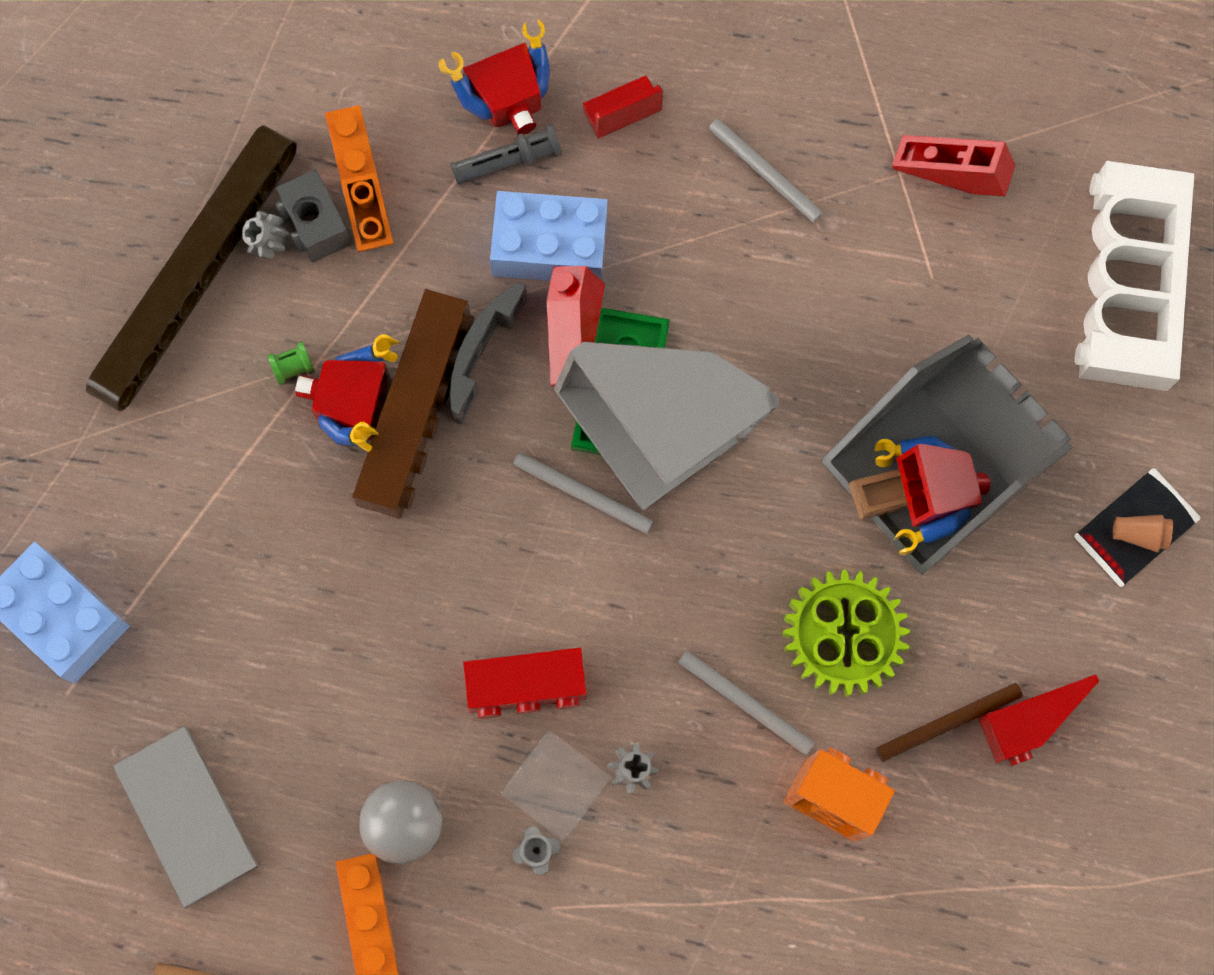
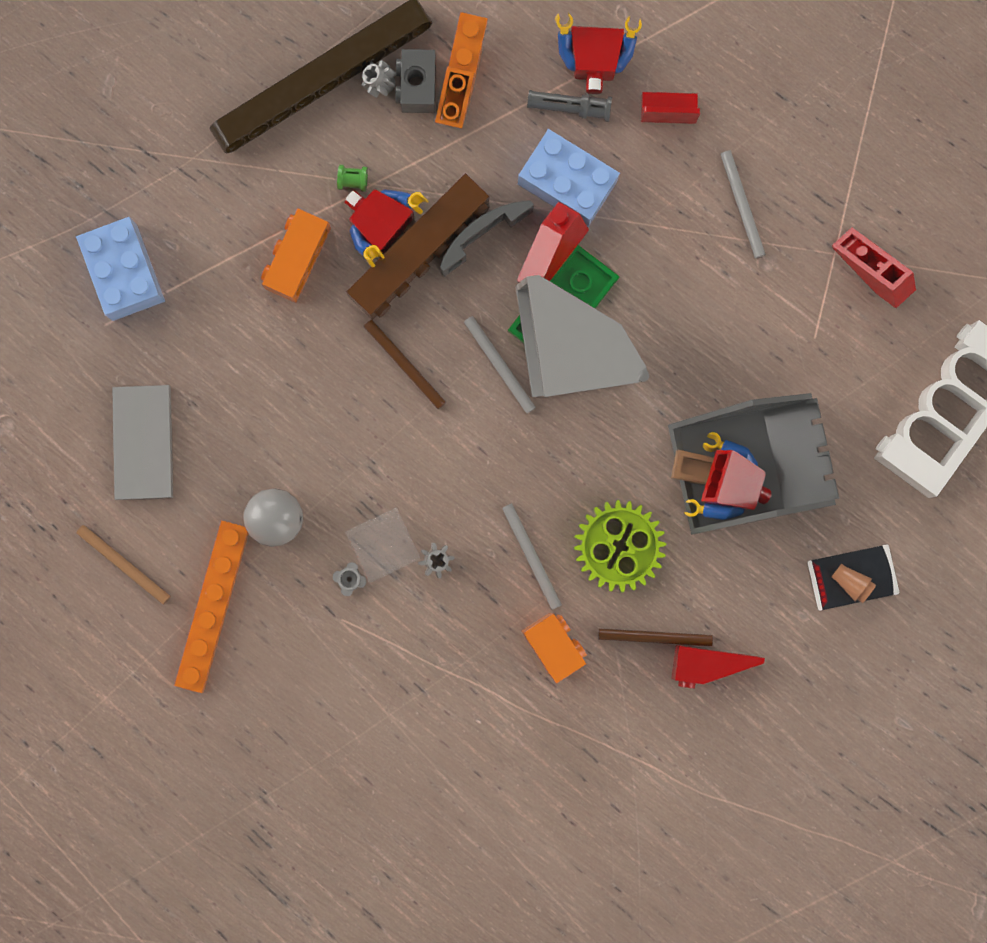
camera: 25 degrees right, 10 degrees up
red brick [463,647,587,719] -> none
none -> orange brick [261,208,331,303]
none -> reddish brown bar [364,319,446,409]

